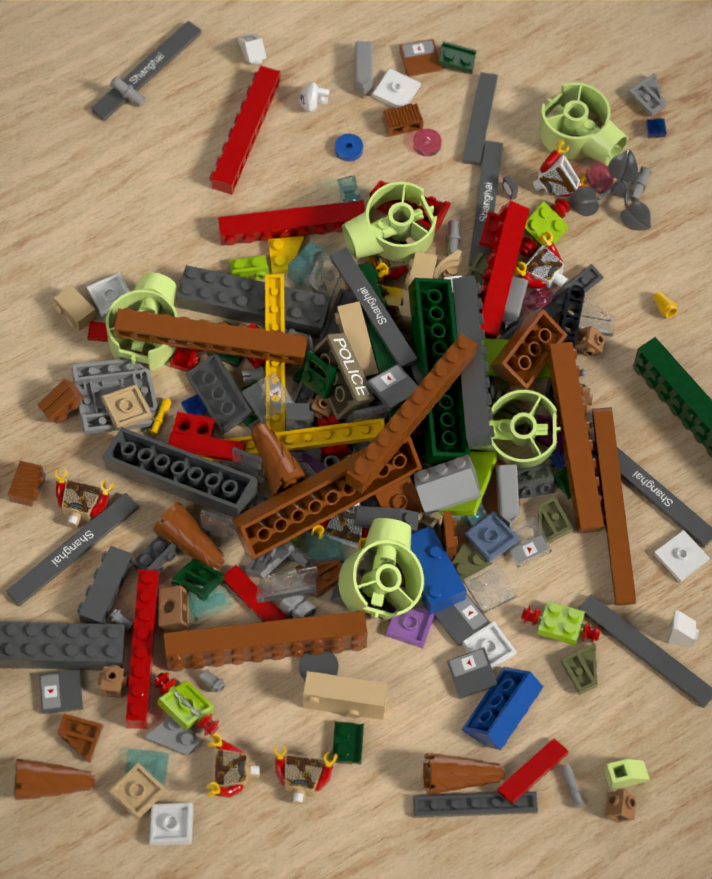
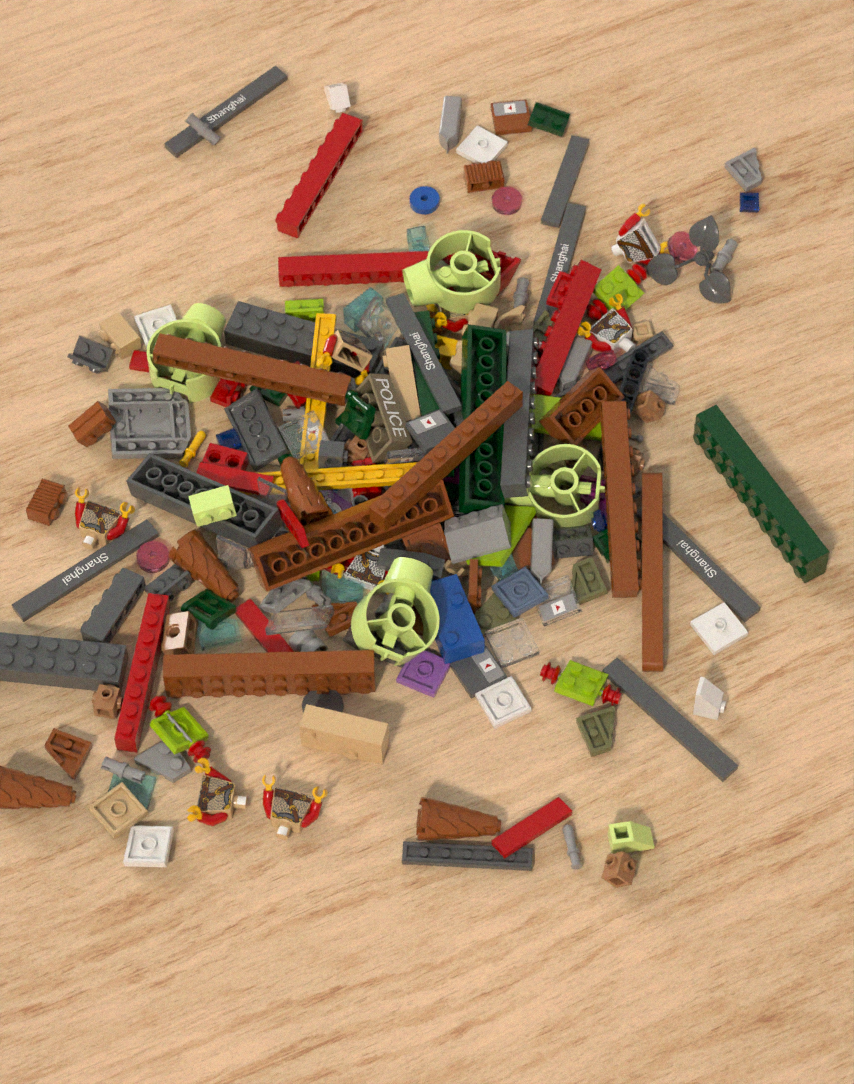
camera: 10 degrees right, 5 degrees down
dark grey tile [39,669,83,714] -> none
tan tile [101,384,152,430] -> none
light grey pin [109,609,134,633] -> none
light grey pin [199,669,226,693] -> none
yellow wing [268,236,304,274] -> none
white piece [298,82,329,112] -> none
dark green plate [332,722,364,765] -> none
dark grey tile [447,647,498,699] -> none
blue slope [461,667,544,750] -> none
tile [502,175,519,200] -> none
yellowish green animal [539,83,628,166] -> none
yellow cone [653,292,678,318] -> none
none -> dark grey bracket [67,336,116,374]
none -> light grey pin [101,756,146,785]
none -> clear pink piece [136,541,170,573]
none -> yellowish green brick [189,485,237,527]
none -> red tile [276,499,309,548]
none -> torso [316,330,373,385]
none -> tan tile [632,321,654,344]

